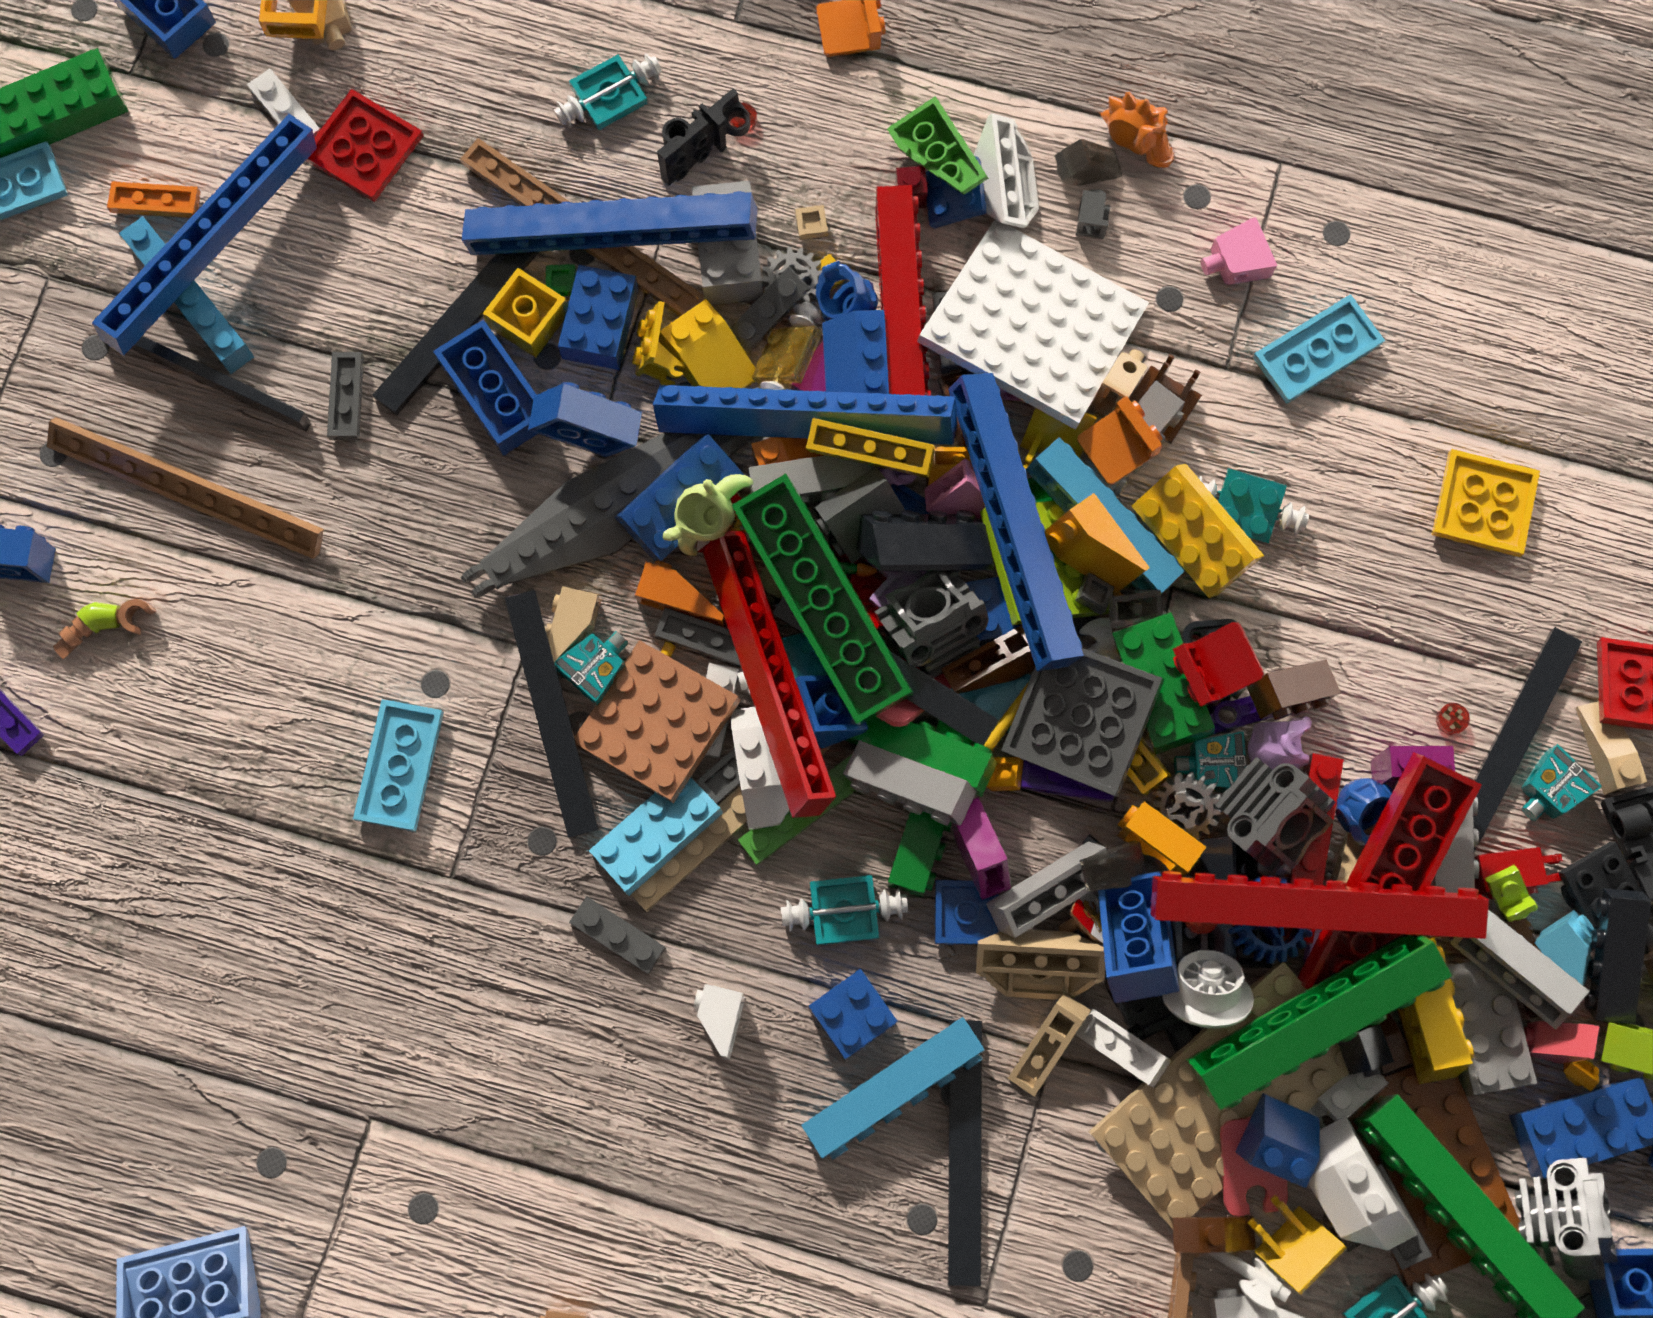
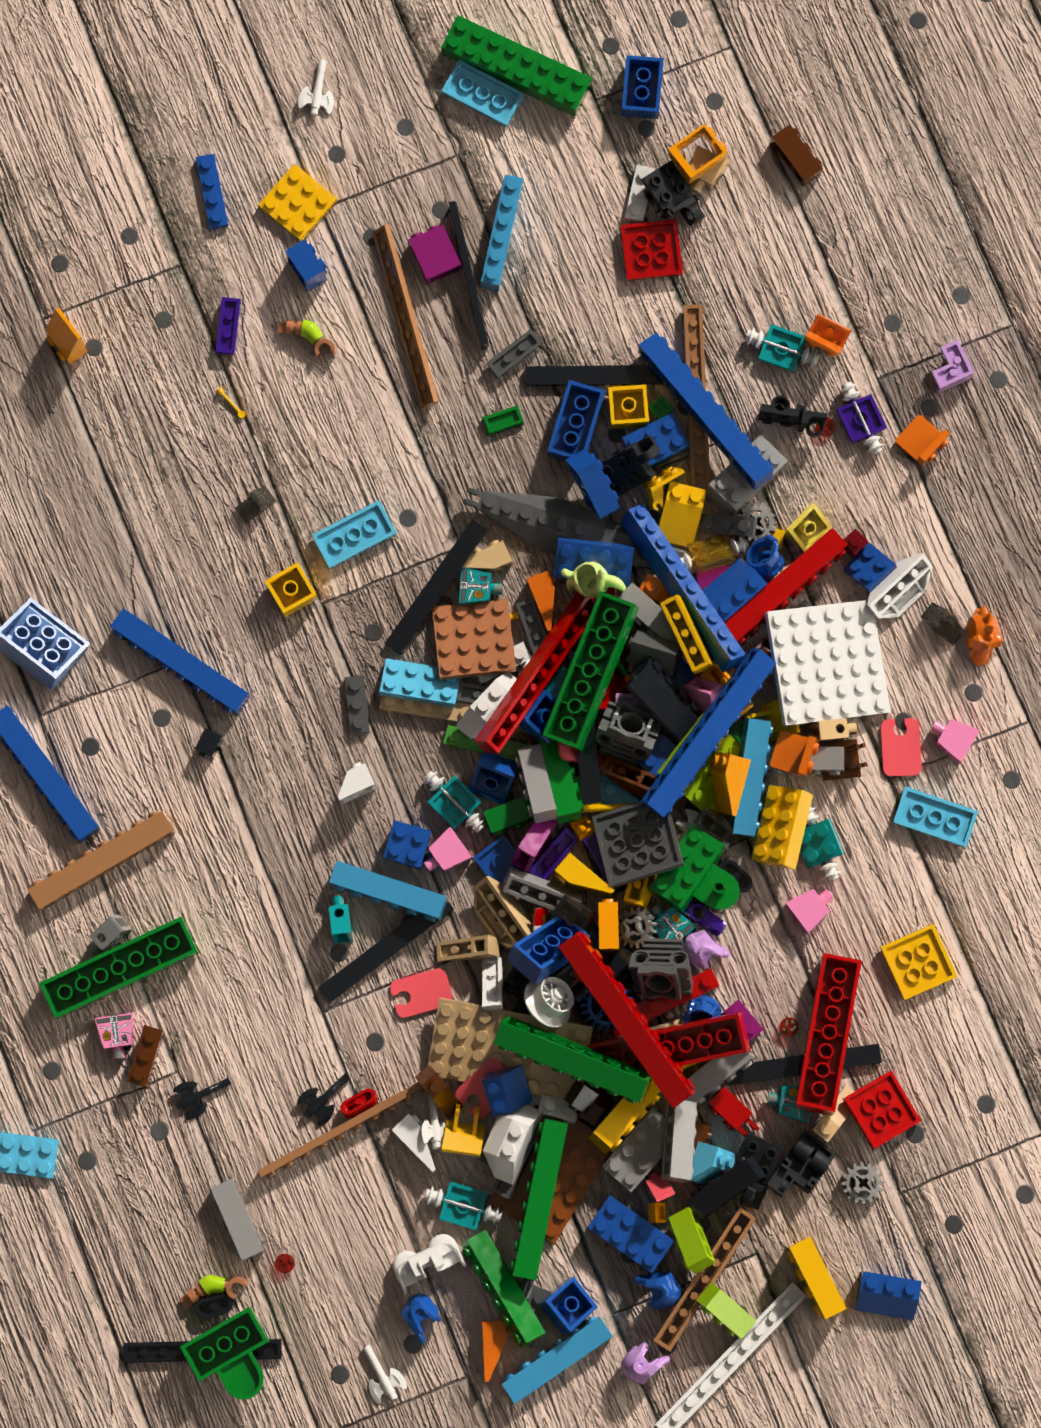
camera: 50 degrees right, 5 degrees up
blue brick [92,114,317,356] -> none
orange plate [107,181,201,218] -> none
tan plate [795,205,828,240] -> none
bright green wedge [887,96,989,195] -> none
dark grey tile [1075,572,1115,615] -> none
dark grey brick [1076,189,1110,239] -> none
red bracket [1173,622,1264,706] -> none
brick [1247,660,1341,721] -> none
lime bracket [1485,865,1538,922] -> none
piece [1515,1158,1618,1281] -> none
none -> blue brick [110,608,250,715]
none -> black brick [195,728,224,760]
none -> yellow hinge [216,387,245,419]
none -> clear smoke slope [235,486,276,524]
none -> yellow brick [265,562,318,617]
none -> teal torso [329,896,353,944]
none -> coral piece [390,968,453,1018]
none -> magenta brick [409,225,462,284]
none -> bright pink torso [423,827,472,872]
none -> blue slope [469,752,519,805]
none -> green tile [482,405,524,436]
none -> dark purple plate [528,826,579,880]
none -> yellow slope [554,853,614,897]
none -> black plate [601,435,661,497]
none -> black plate [641,160,705,227]
none -> light yellow slope [785,502,831,553]
none -> bright pink torso [785,889,834,934]
none -> red brick [794,953,862,1116]
none -> orange bracket [804,313,852,357]
none -> dark purple plate [836,382,887,455]
none -> coral piece [881,718,921,777]

